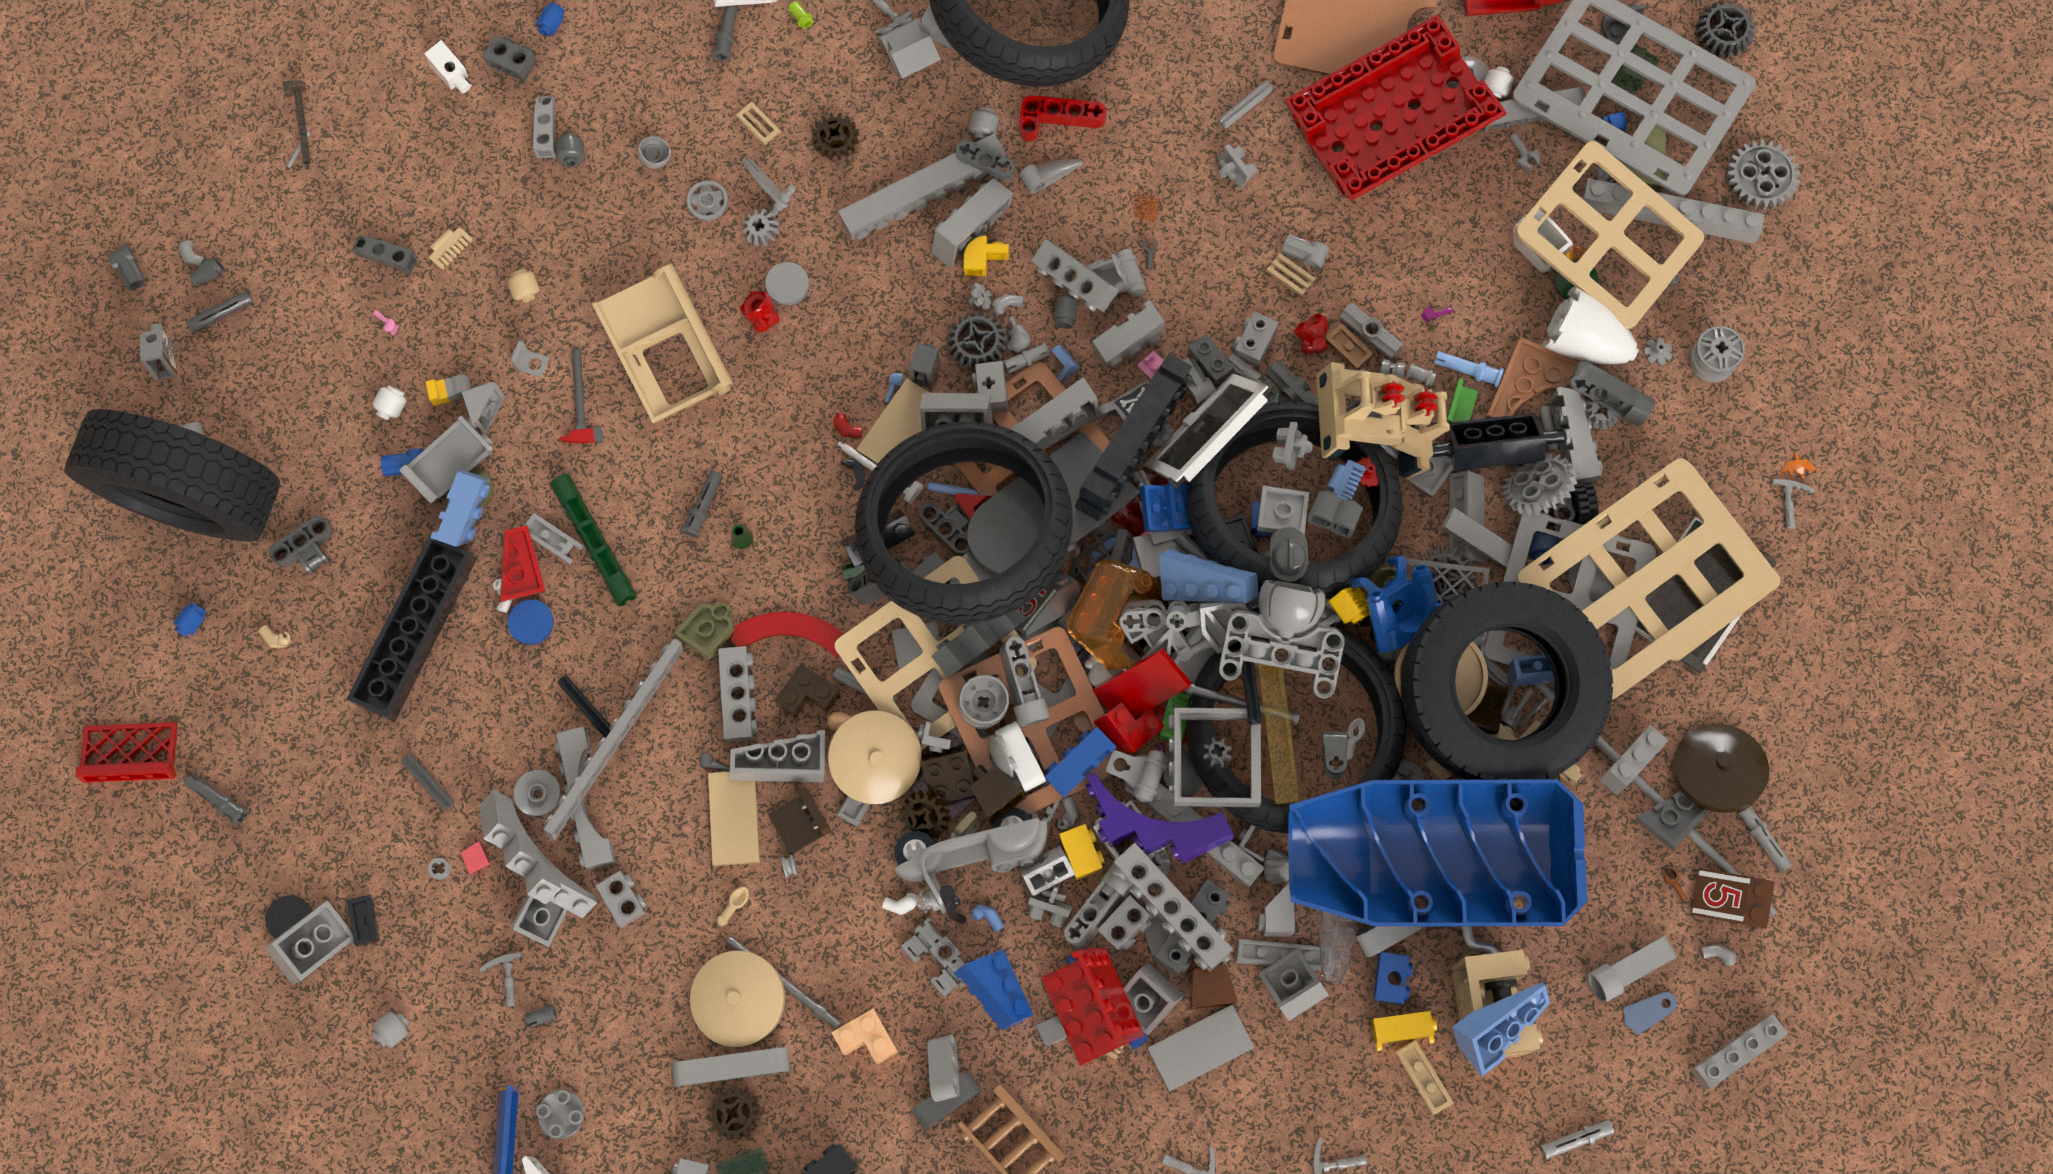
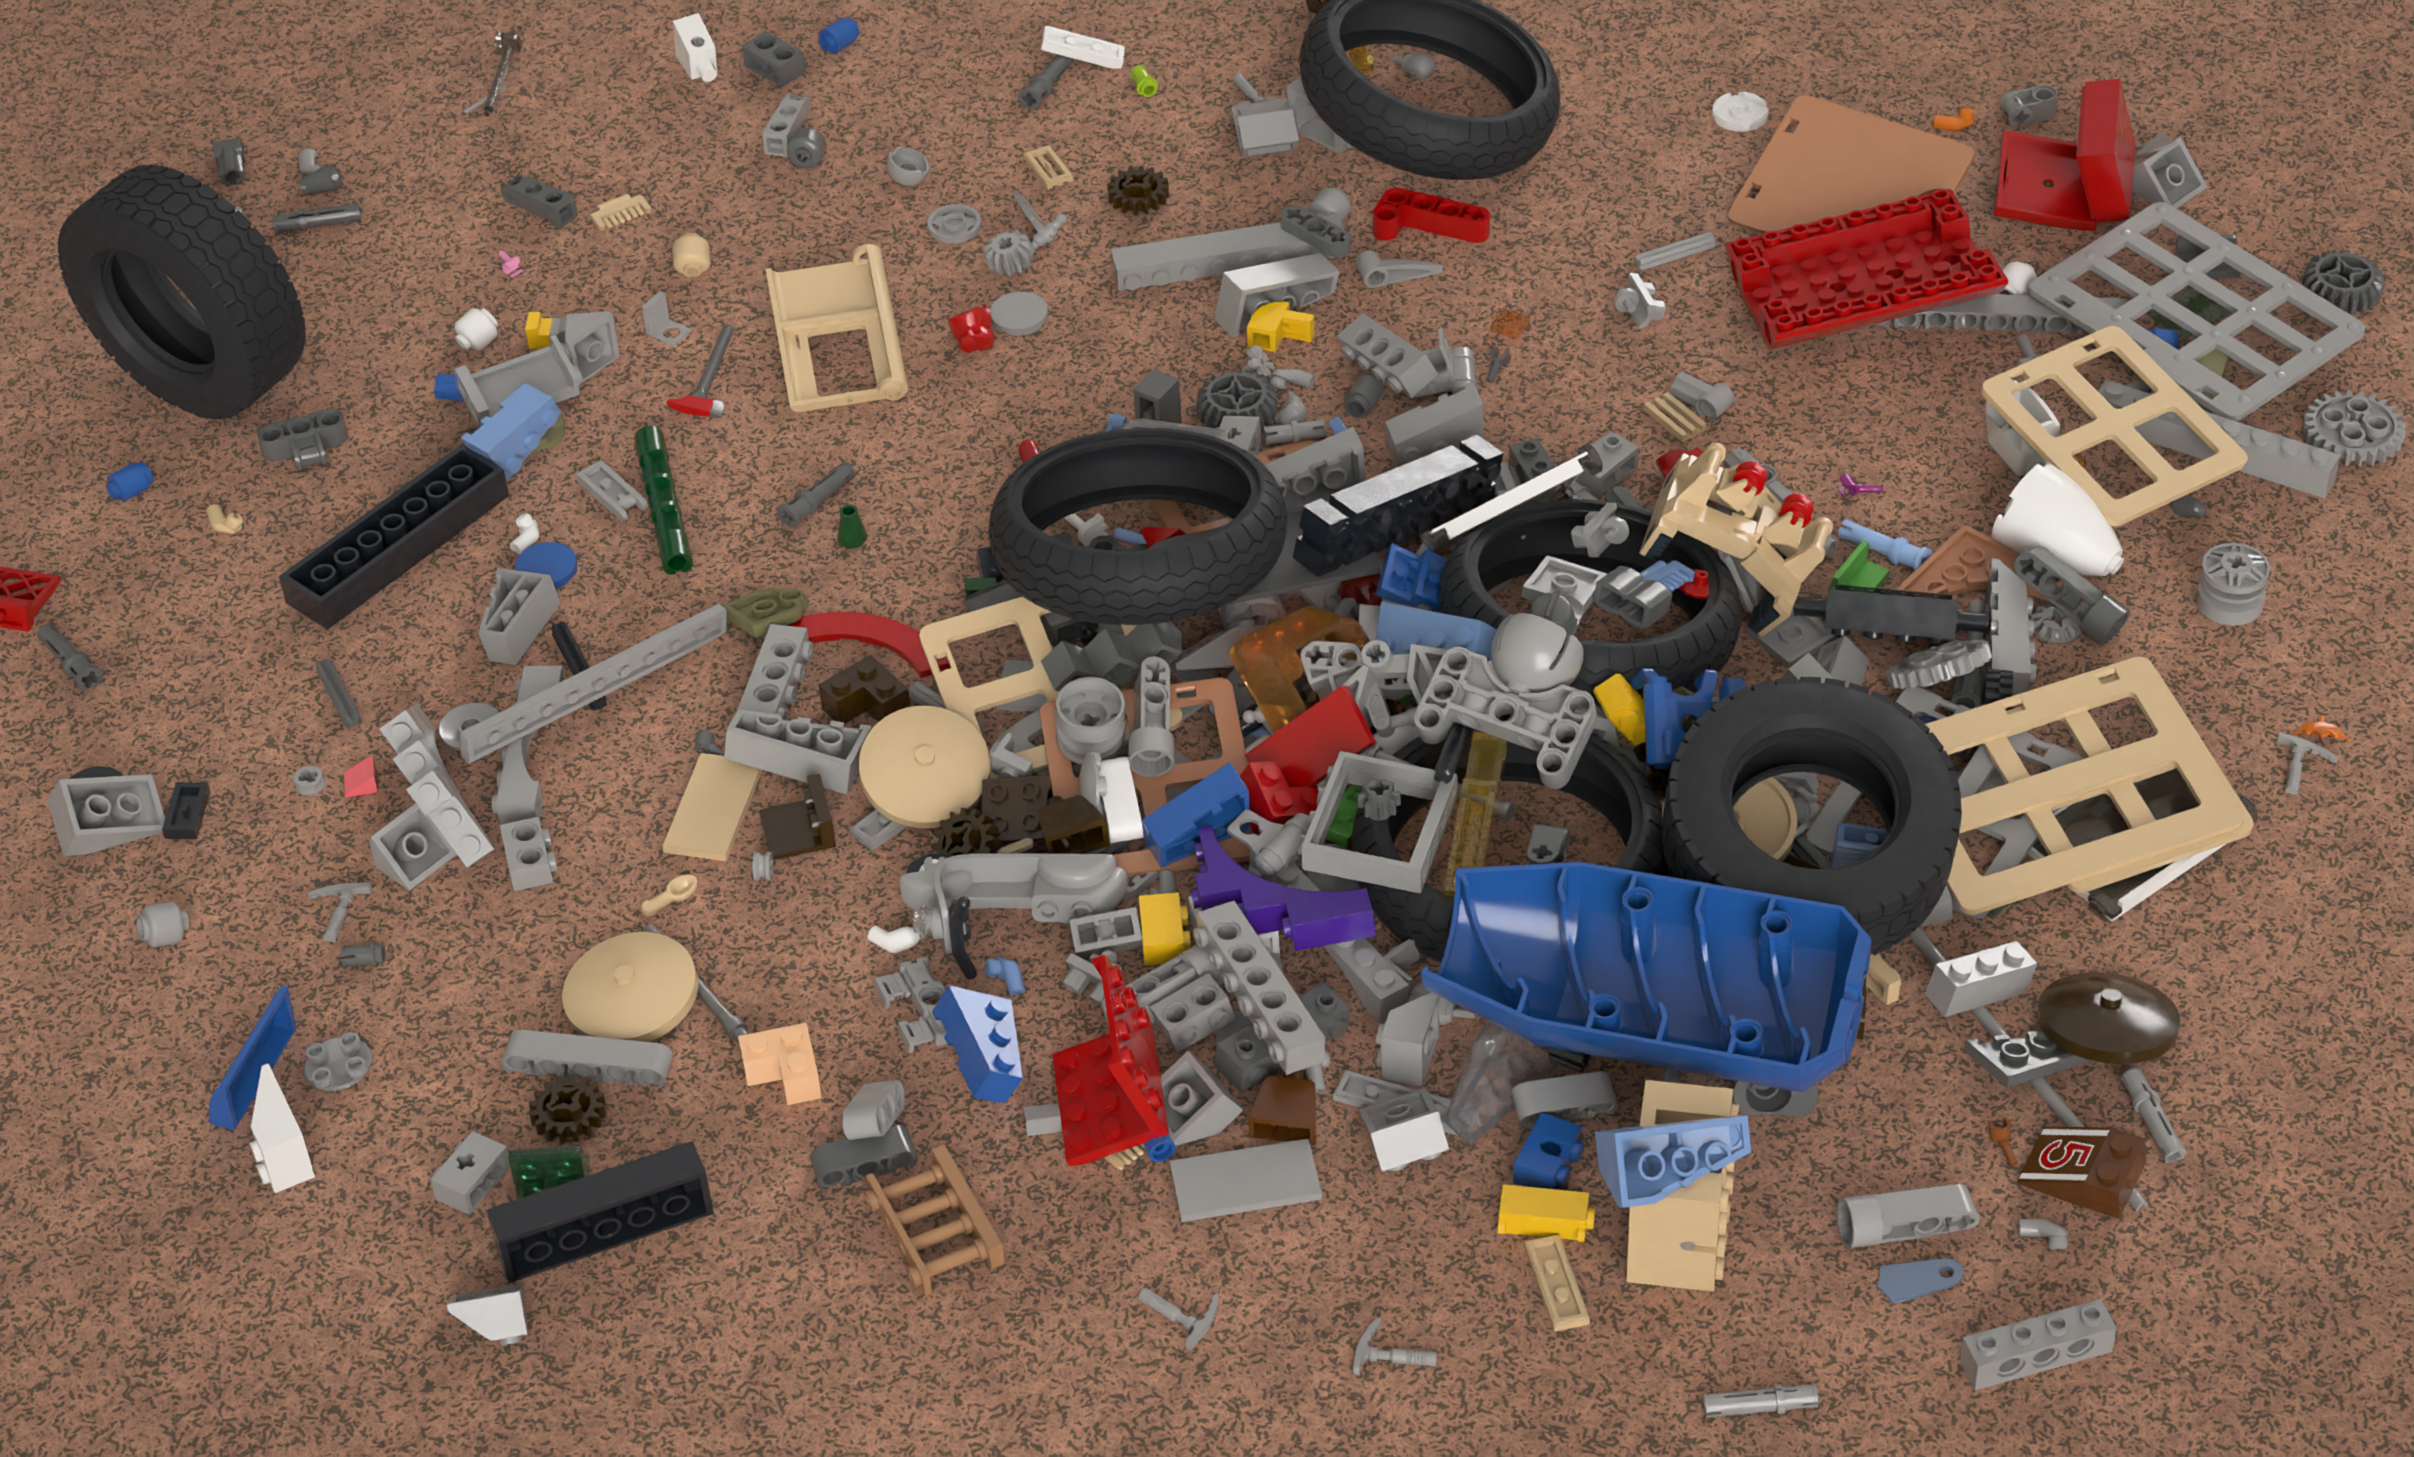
camera: 15 degrees right, 30 degrees down
red wing [500,525,545,603] -> none
light grey plant [1643,337,1672,366] -> none
none -> light grey wedge [478,568,561,665]

